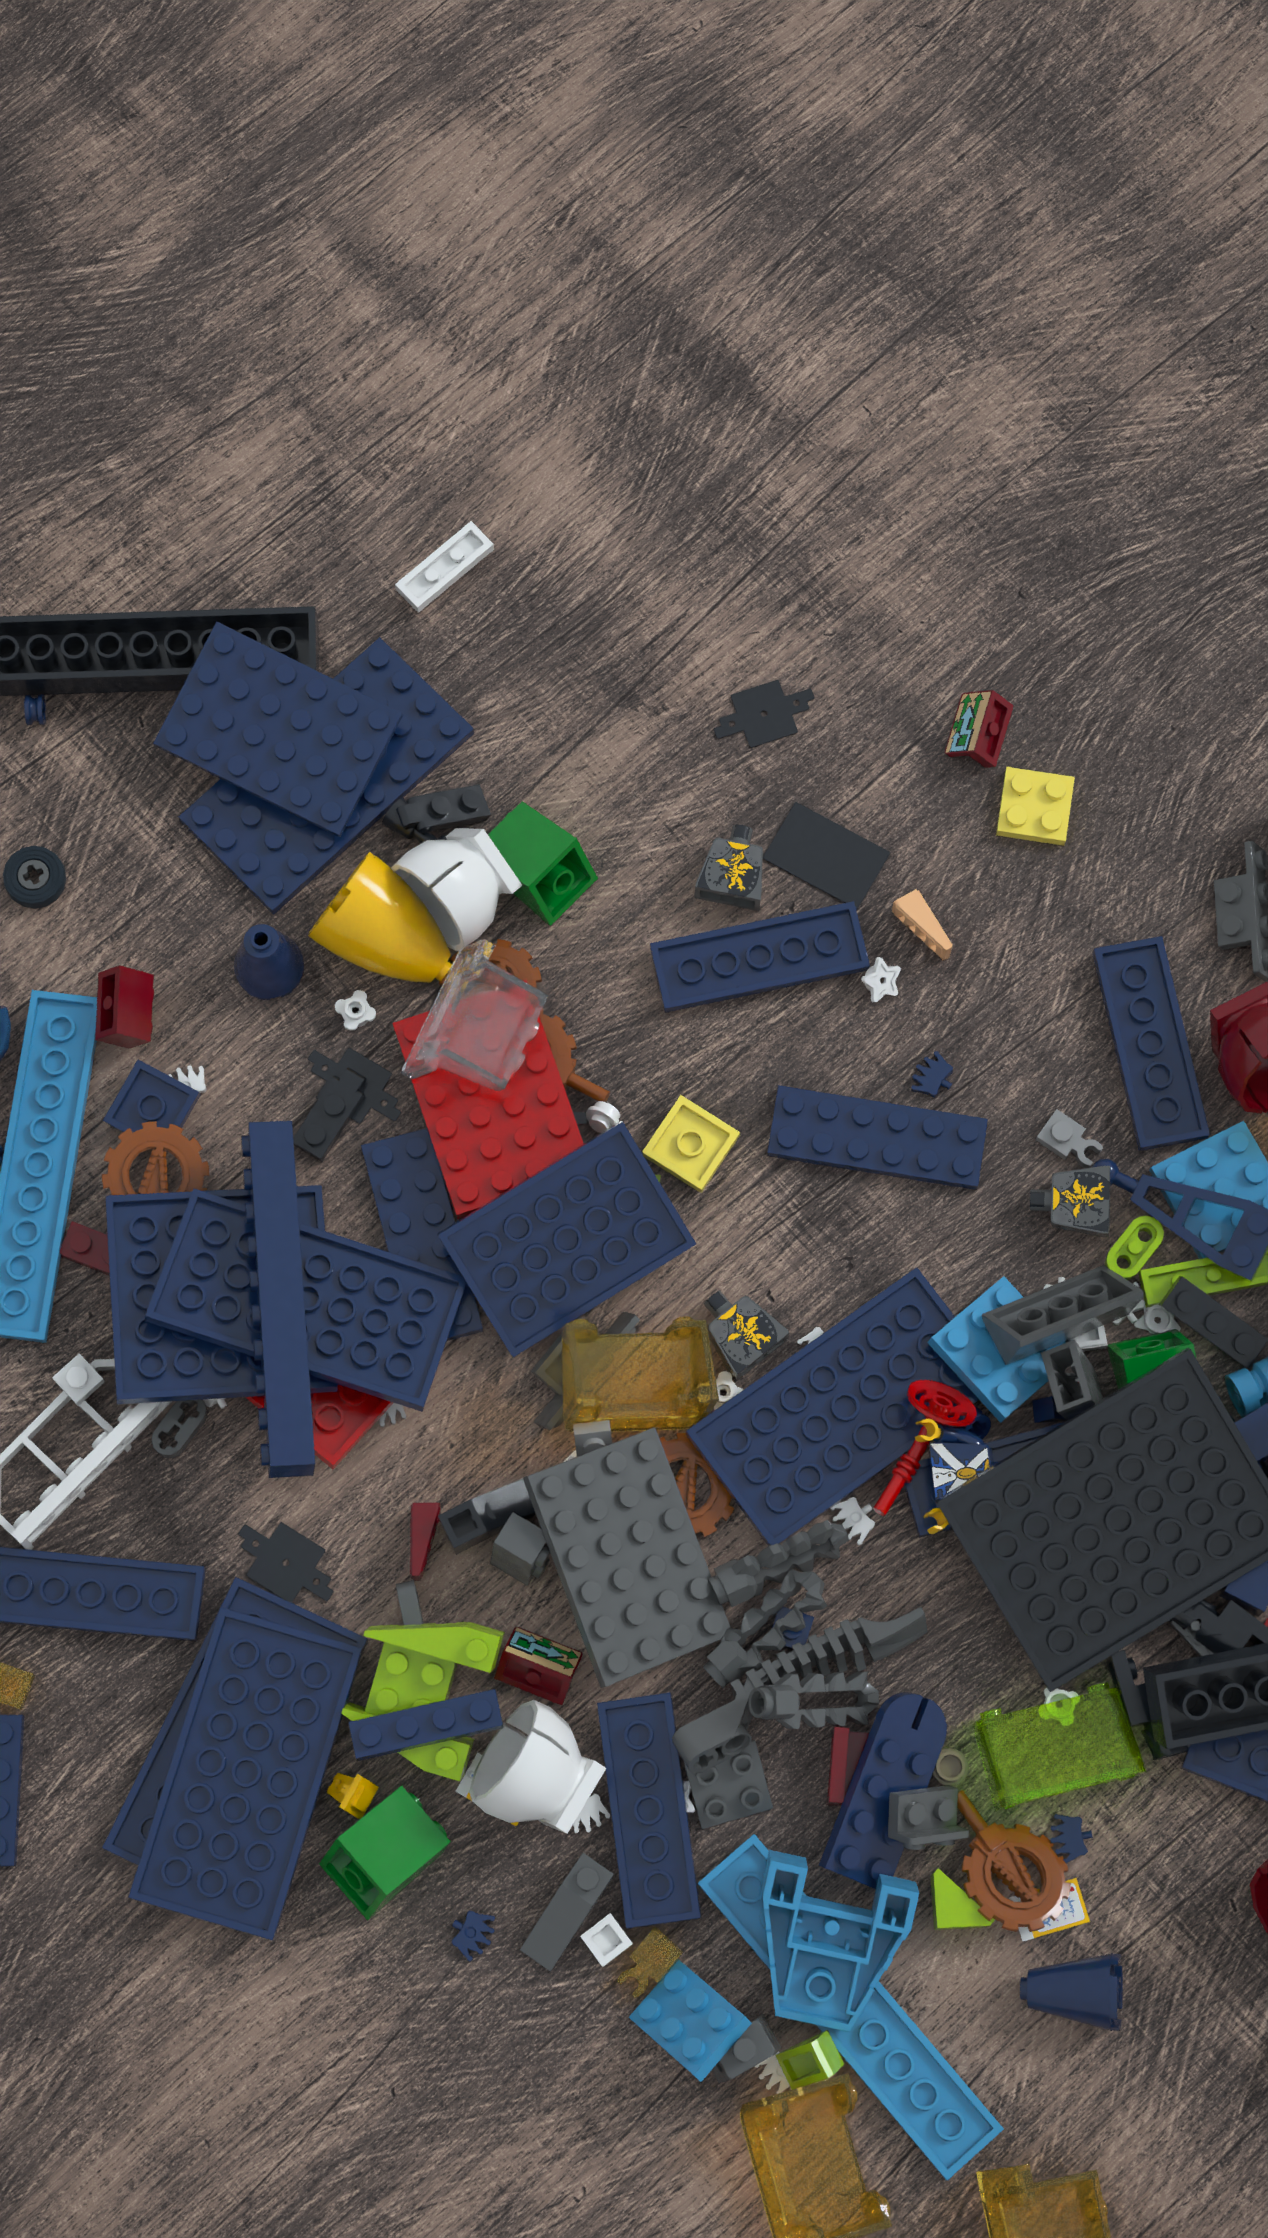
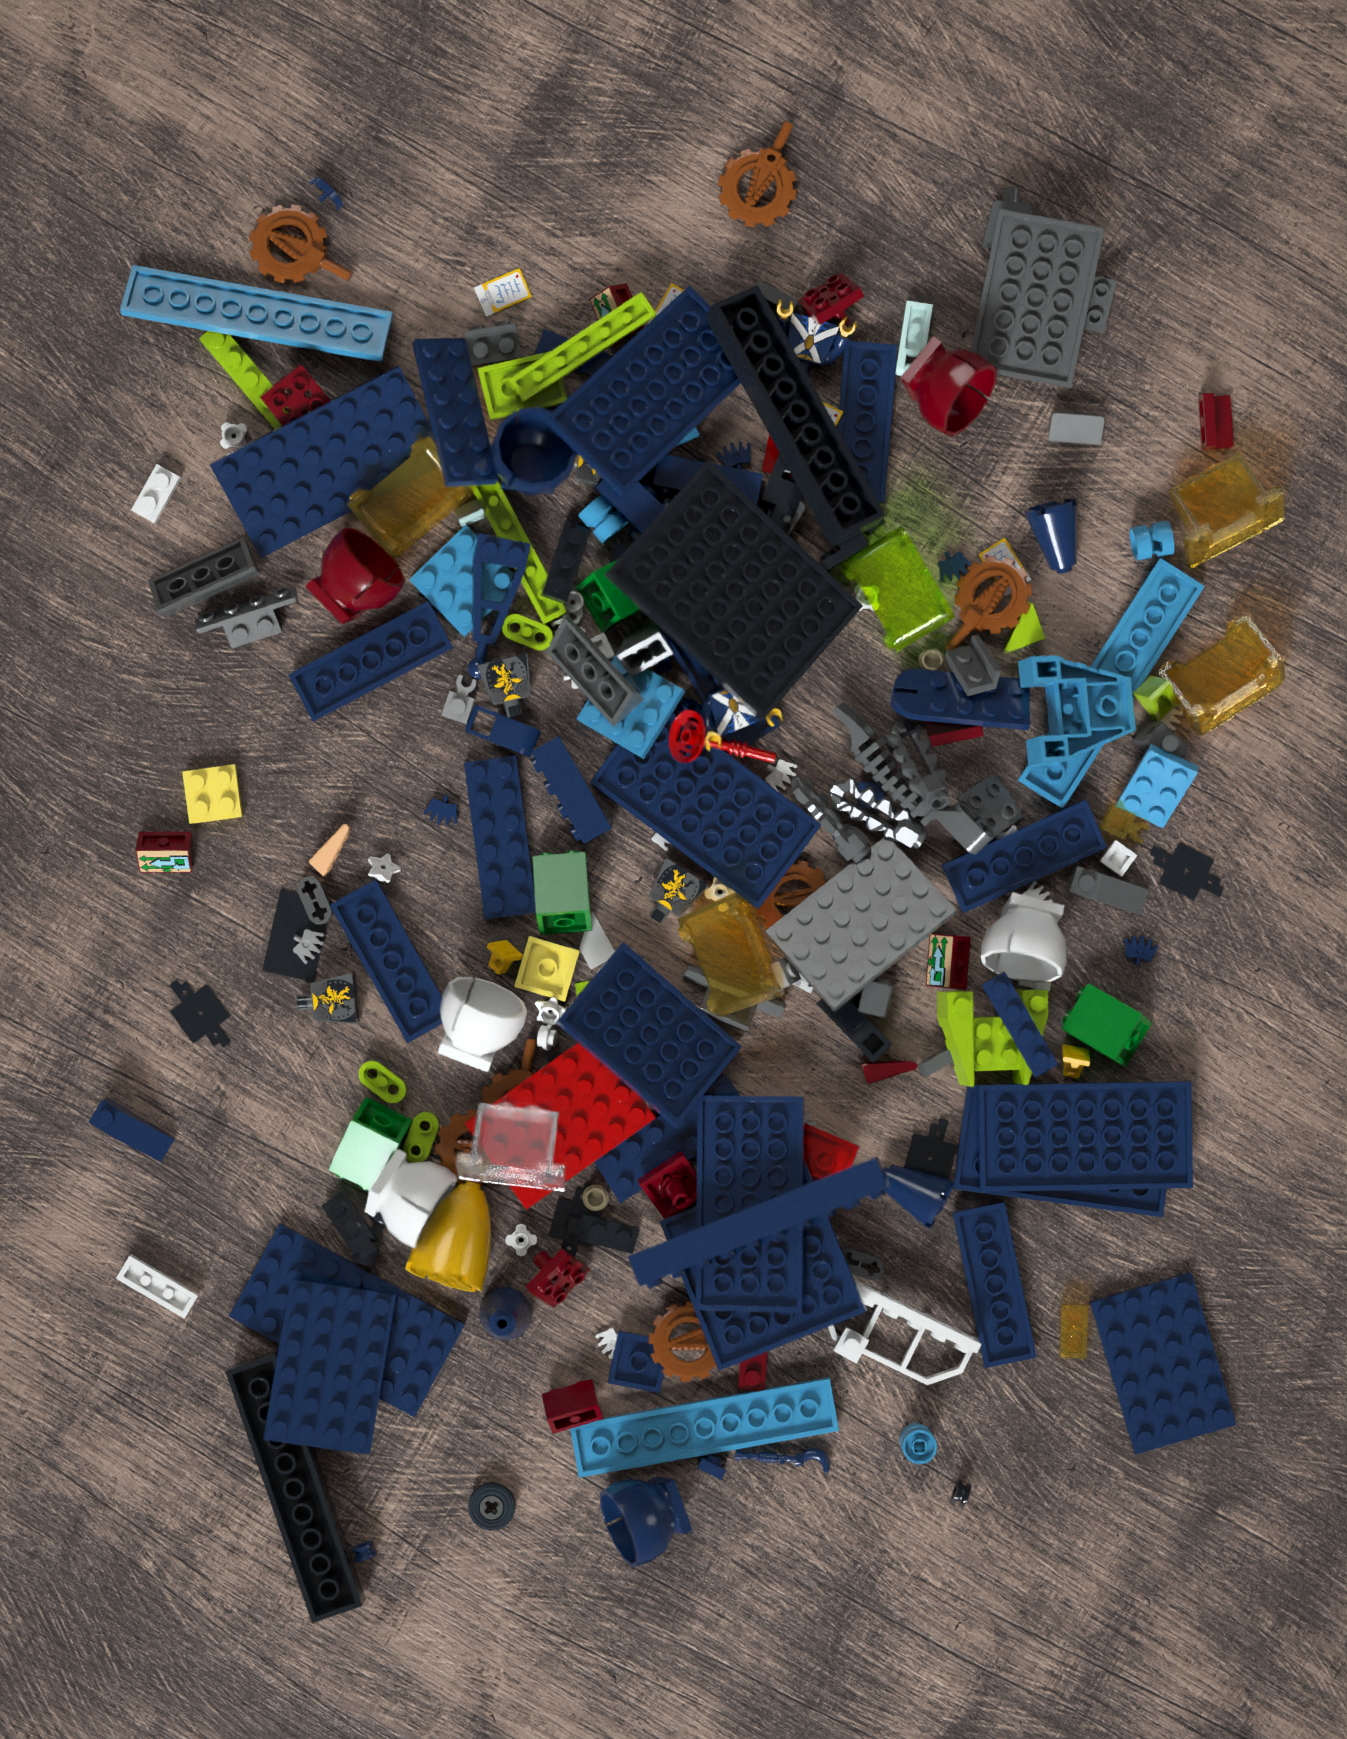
camera: 105 degrees left, 15 degrees up
none -> dark blue slope [89,1097,175,1162]
none -> light grey piece [293,929,324,964]
none -> dark grey beam [297,876,333,924]
none -> lime plate [359,1060,407,1103]
none -> lime plate [403,1111,439,1163]
none -> white plate [438,977,527,1072]
none -> dark blue piece [465,705,541,757]
none -> yellow brick [487,940,523,974]
none -> dark red plate [525,1249,590,1308]
none -> dark blue brick [530,736,612,844]
none -> green slope [532,850,592,935]
none -> white plate [535,996,566,1026]
none -> white sticker [579,912,614,970]
none -> dark tan plate [582,1184,609,1211]
none -> dark red plate [637,1151,697,1219]
none -> dark blue cone [883,1164,954,1230]
none -> slope [1048,412,1105,445]
none -> dark azure wheel [1130,520,1174,561]
none -> black piece [1150,843,1224,901]

